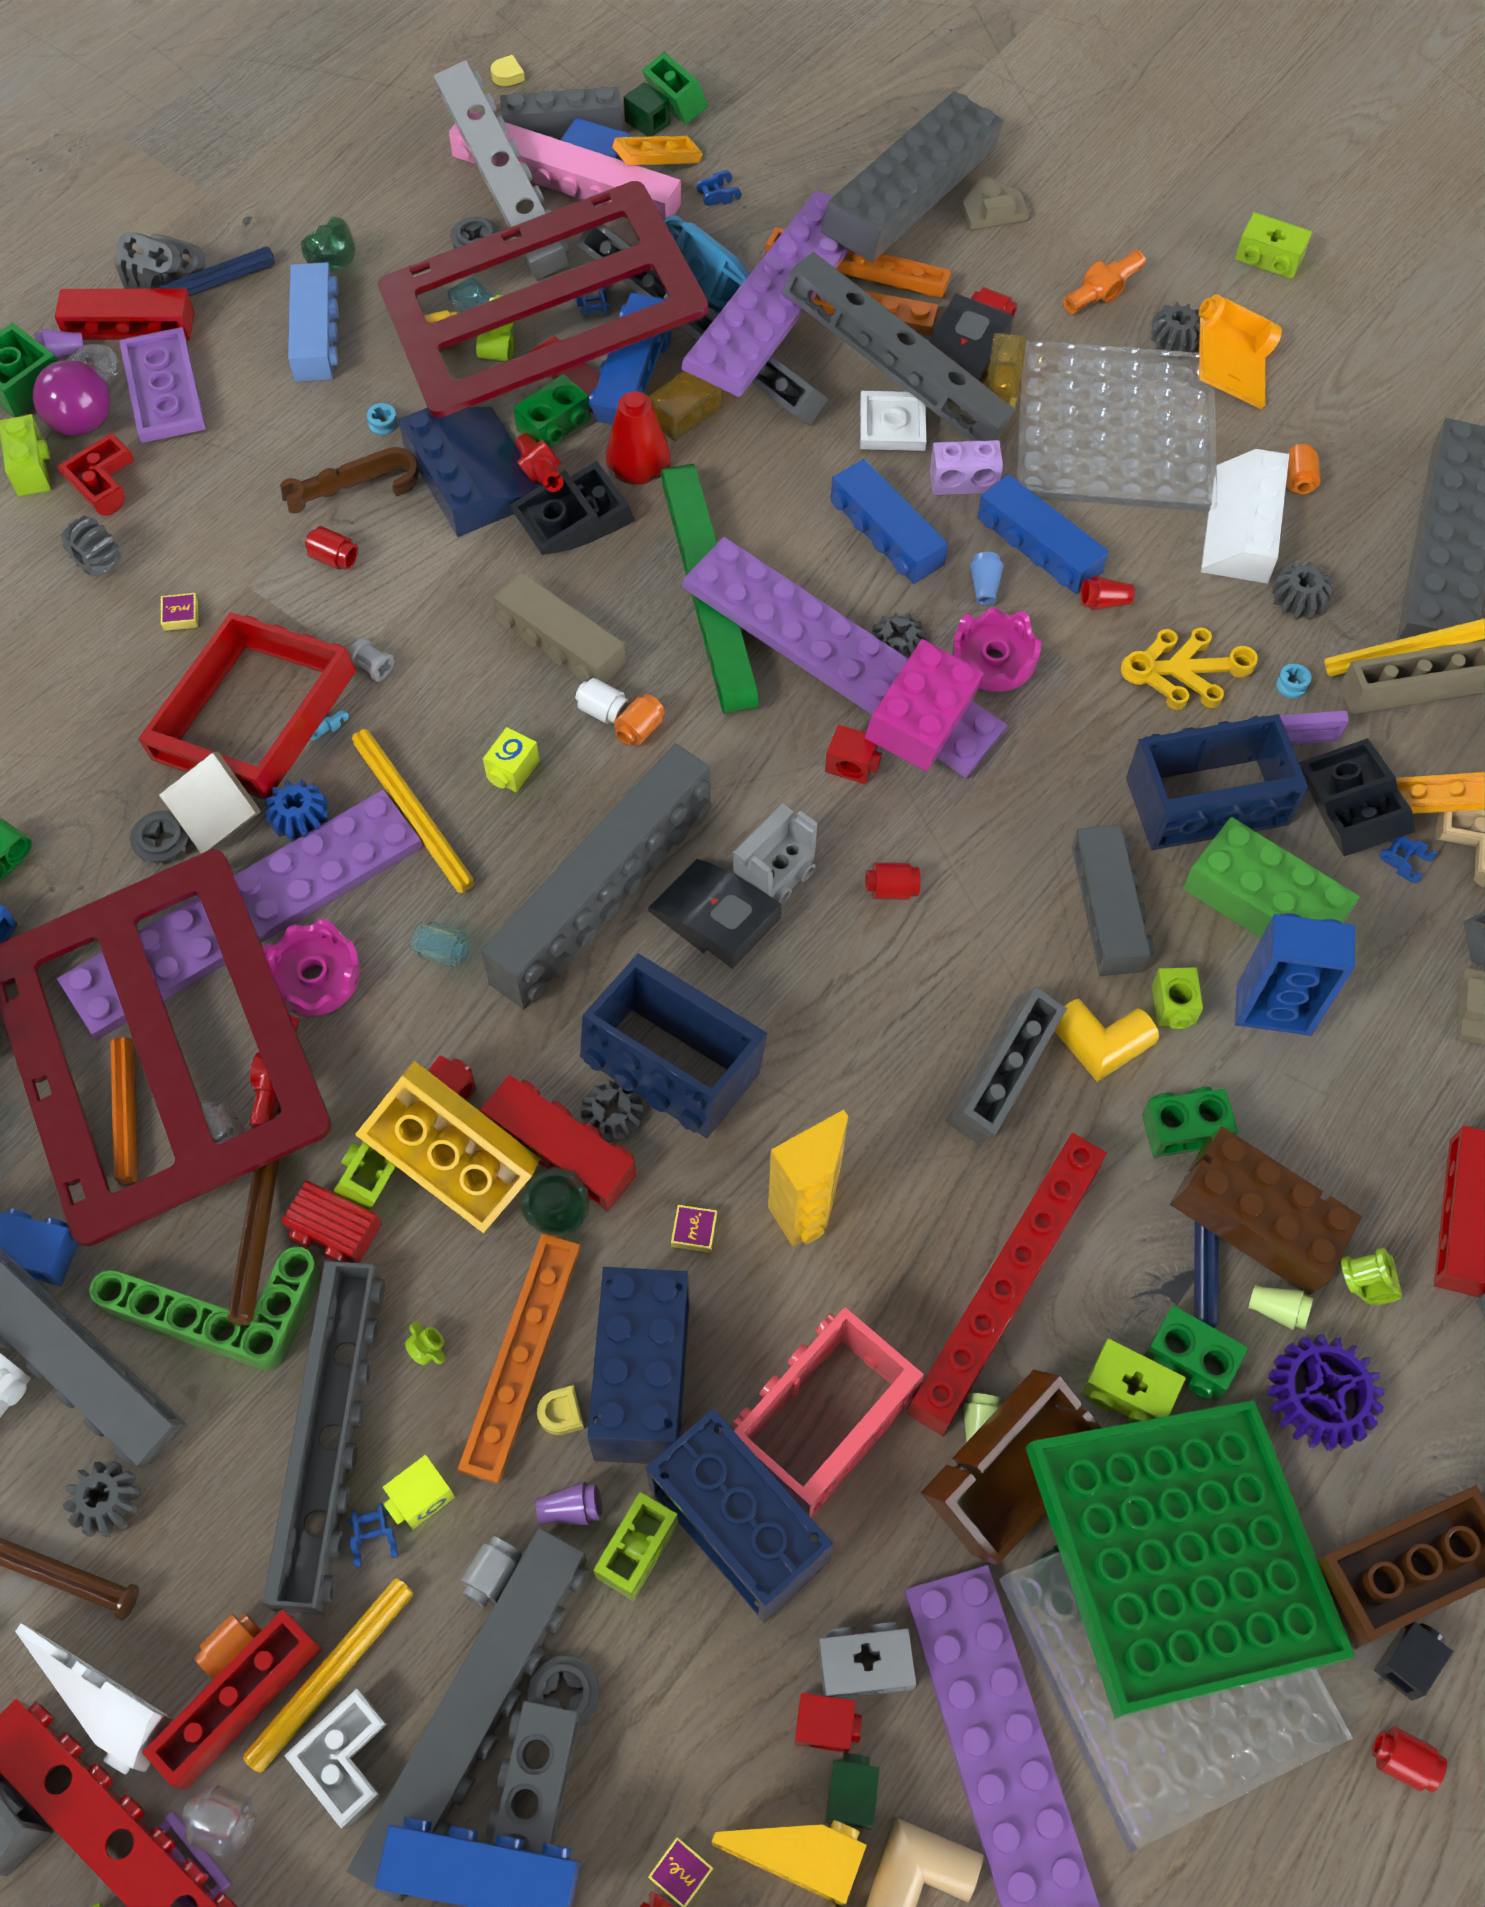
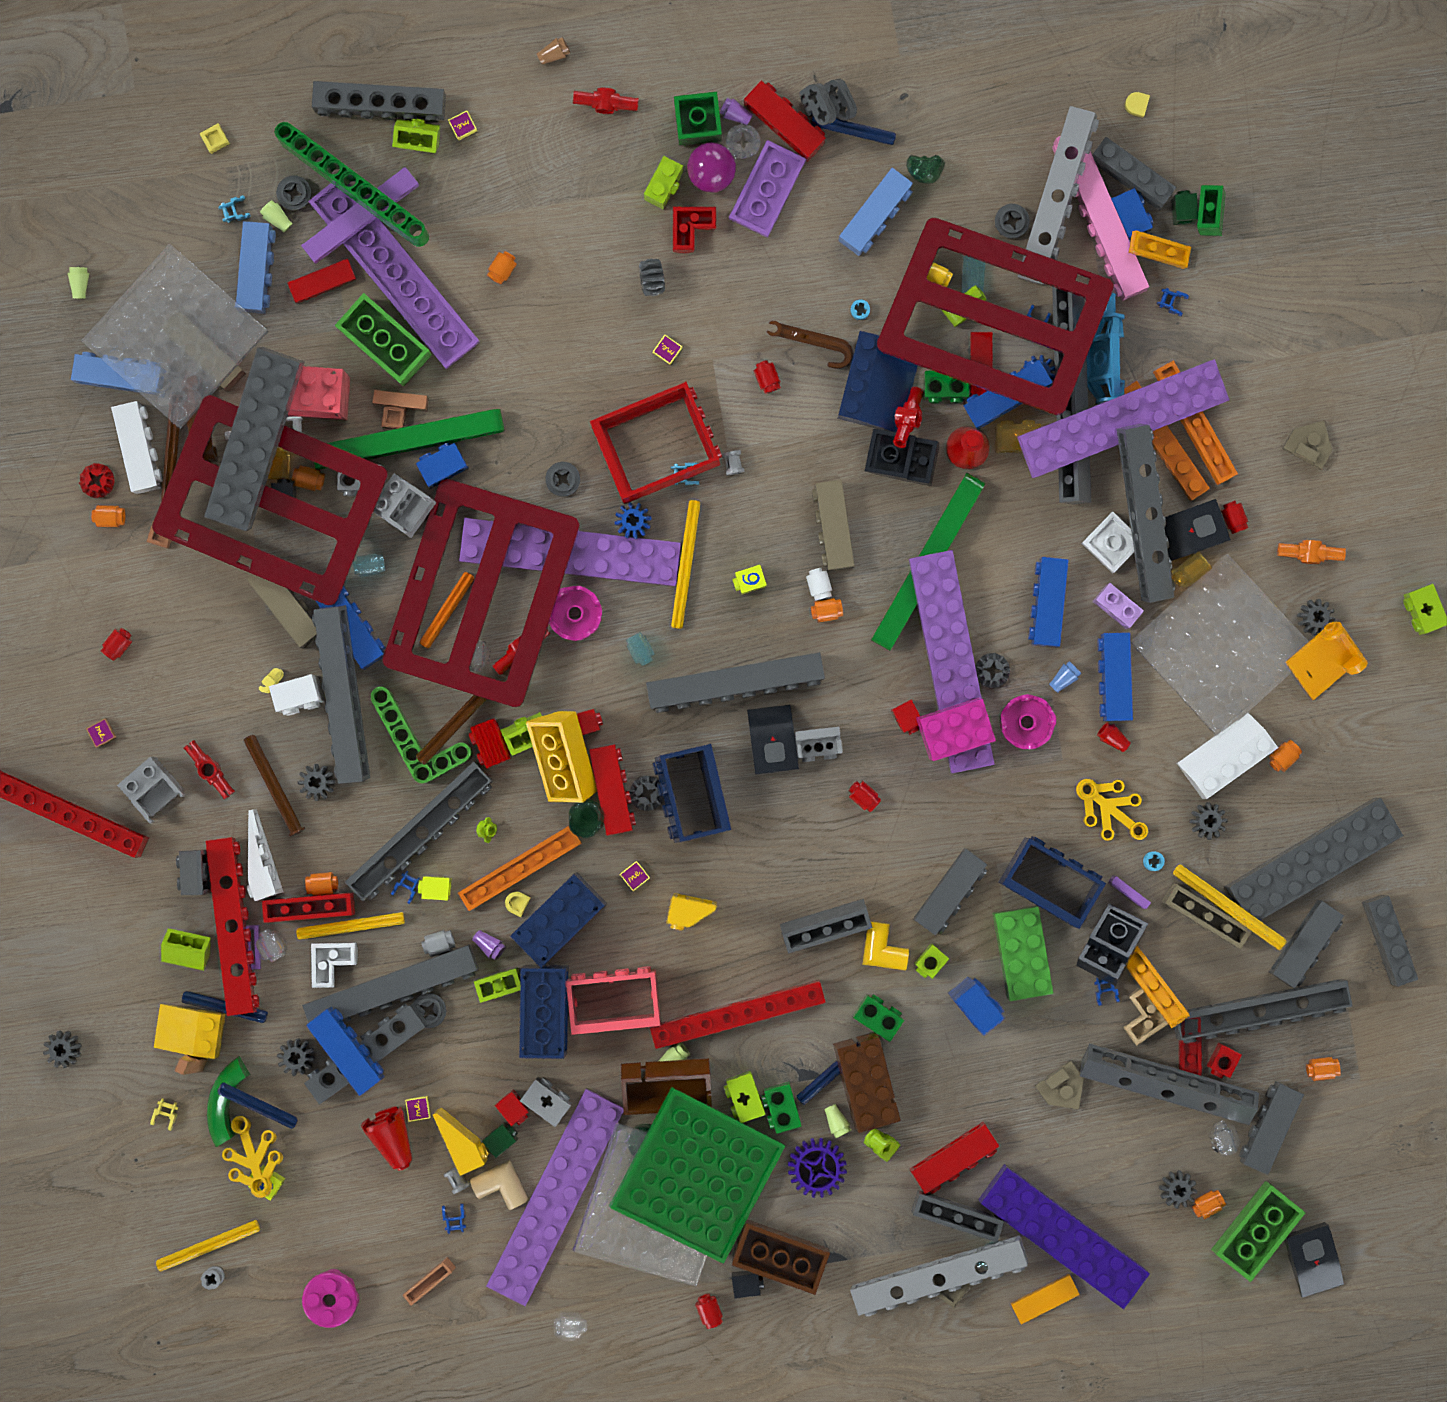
camera: 45 degrees right, 25 degrees up
tile [159,752,261,853] -> none
dark grey brick [821,91,1004,263] -> none

